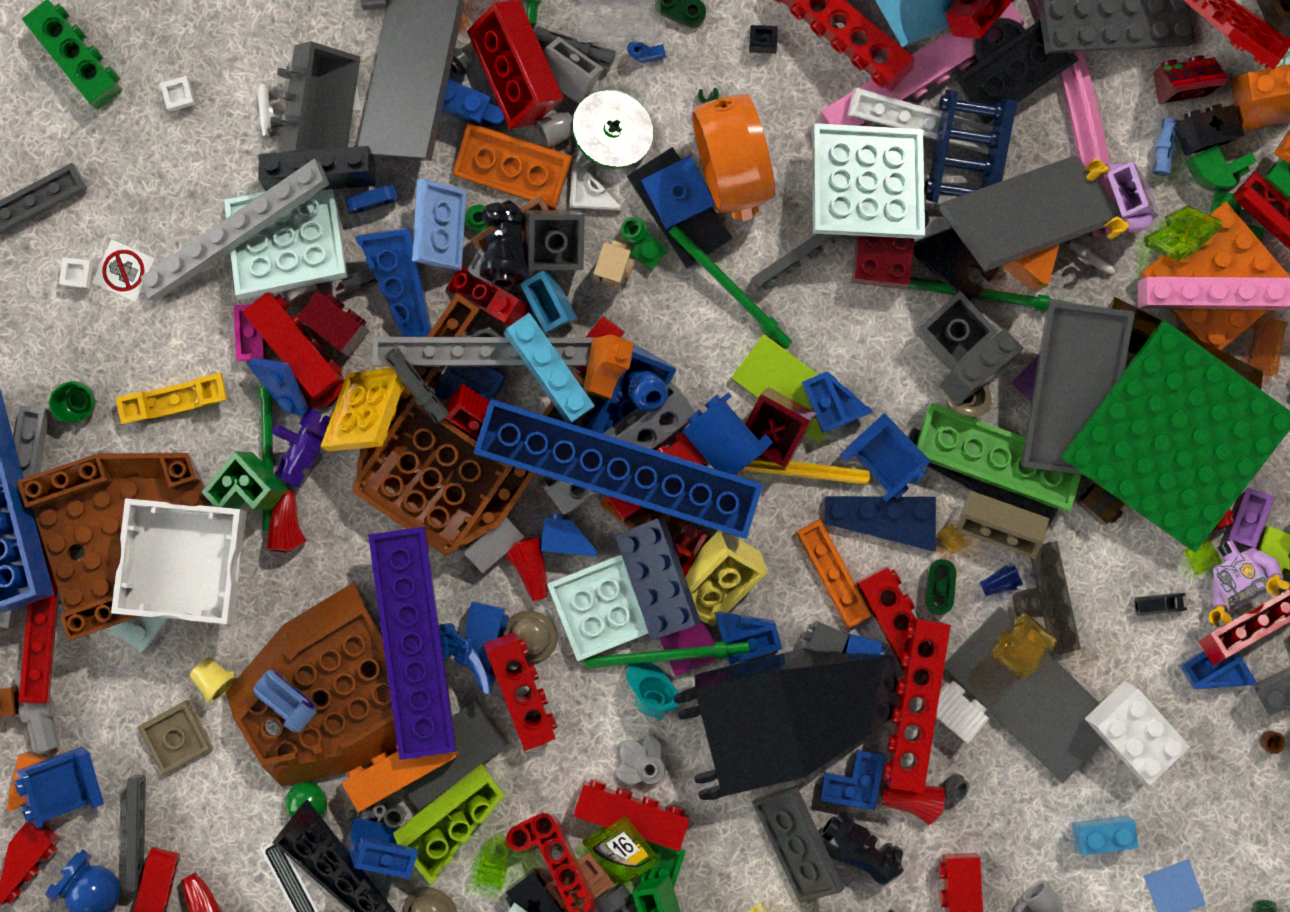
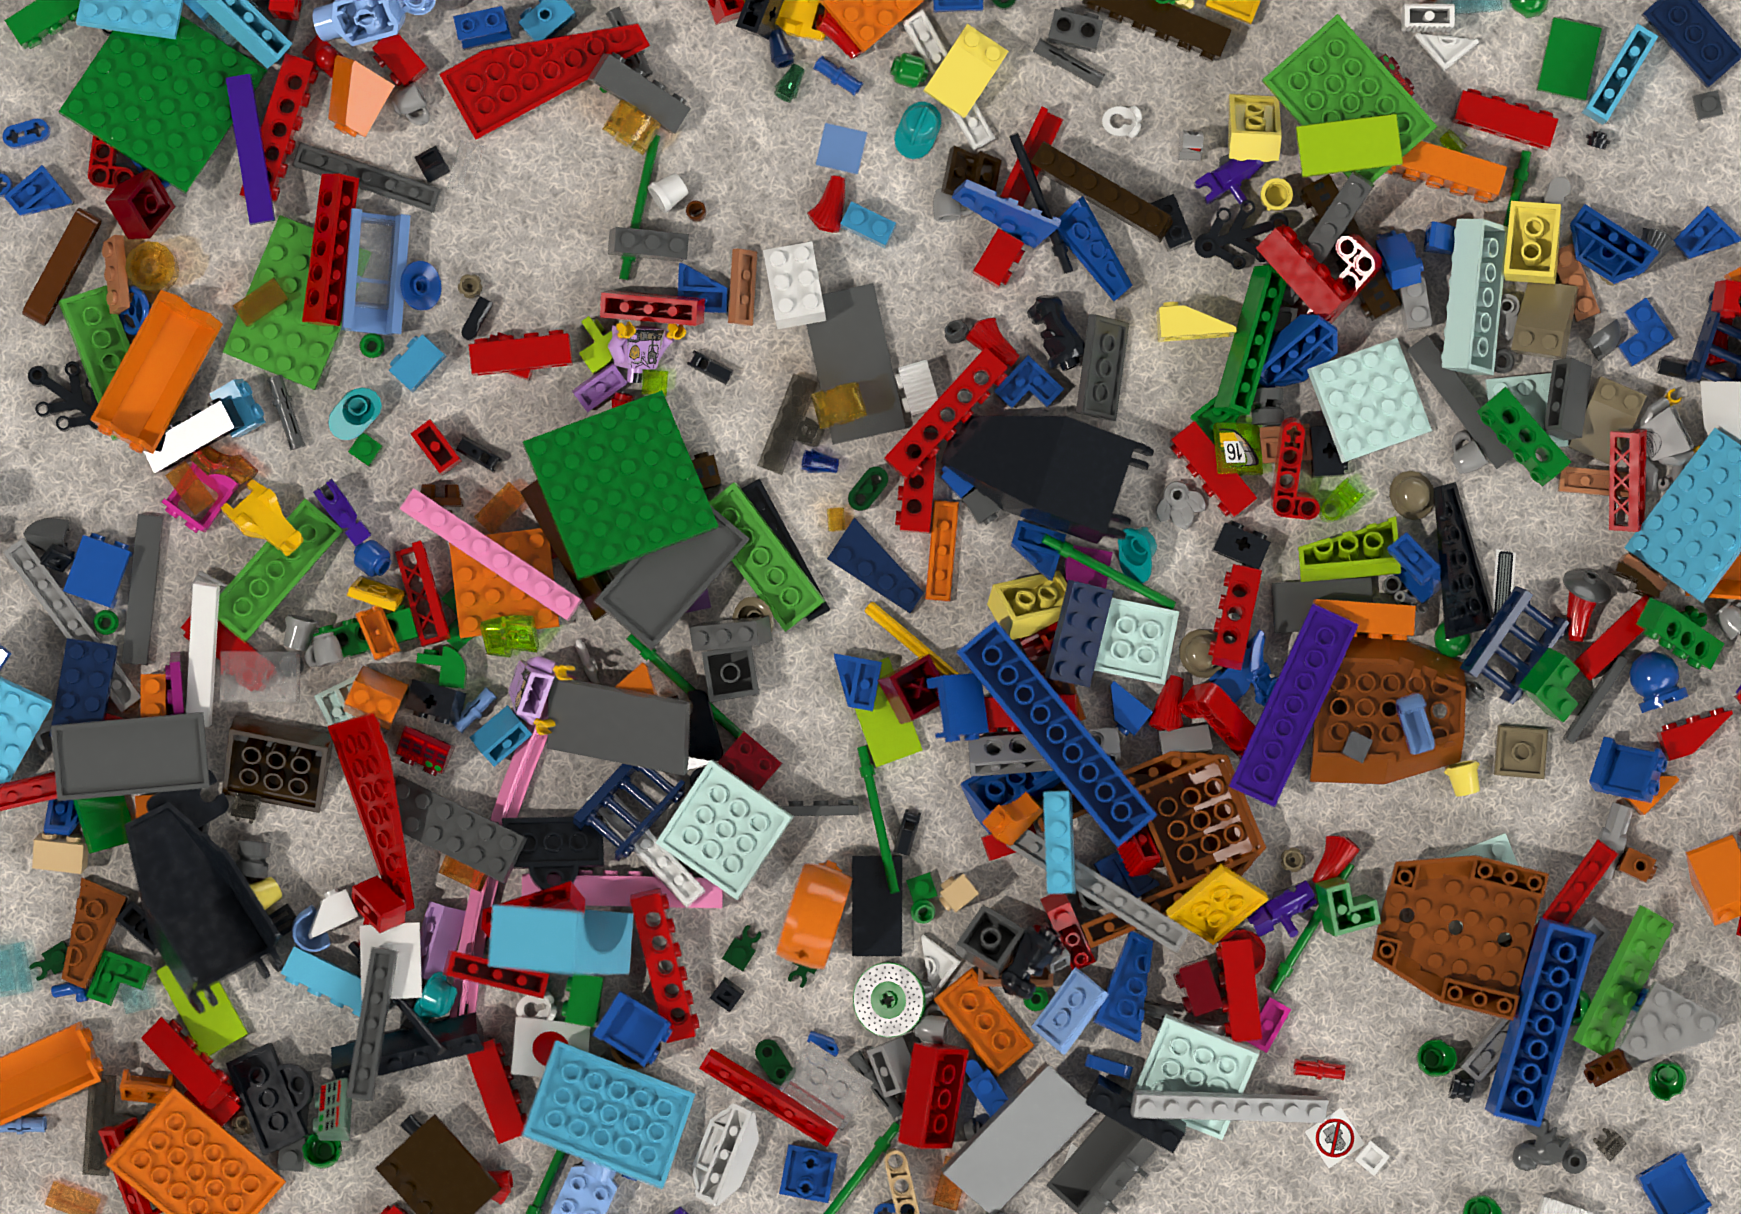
camera: 145 degrees left, 0 degrees up
white tile [111,498,247,624] -> none
yellow slope [115,373,228,425] -> none
blue wing [247,358,310,416] -> none
white piece [257,83,274,137] -> none
dark grey pin [383,347,449,423] -> none
dark azure brick [520,270,578,333] -> none
blue head [628,371,668,412] -> none
blue plate [641,155,715,230] -> none
blue panel [839,413,930,502] -> none
dark tan brick [955,490,1050,559] -> none
none -> dark azure brick [469,705,533,767]
none -> dark green plate [722,925,762,972]
none -> nougat plate [728,249,757,326]
none -> red piece [807,175,846,233]
none -> black bar [893,809,921,856]
none -> red beam [1178,682,1255,760]
none -> black brick [1212,521,1271,569]
none -> dark tan plate [1281,847,1305,872]
none -> red pin [1293,1059,1346,1081]
none -> black slope [1340,730,1373,763]
none -> black wheel [1448,1074,1475,1103]
none -> dark blue fence [1460,586,1570,705]
none -> dark grey plate [1465,681,1485,704]
none -> green brick [1518,648,1580,723]

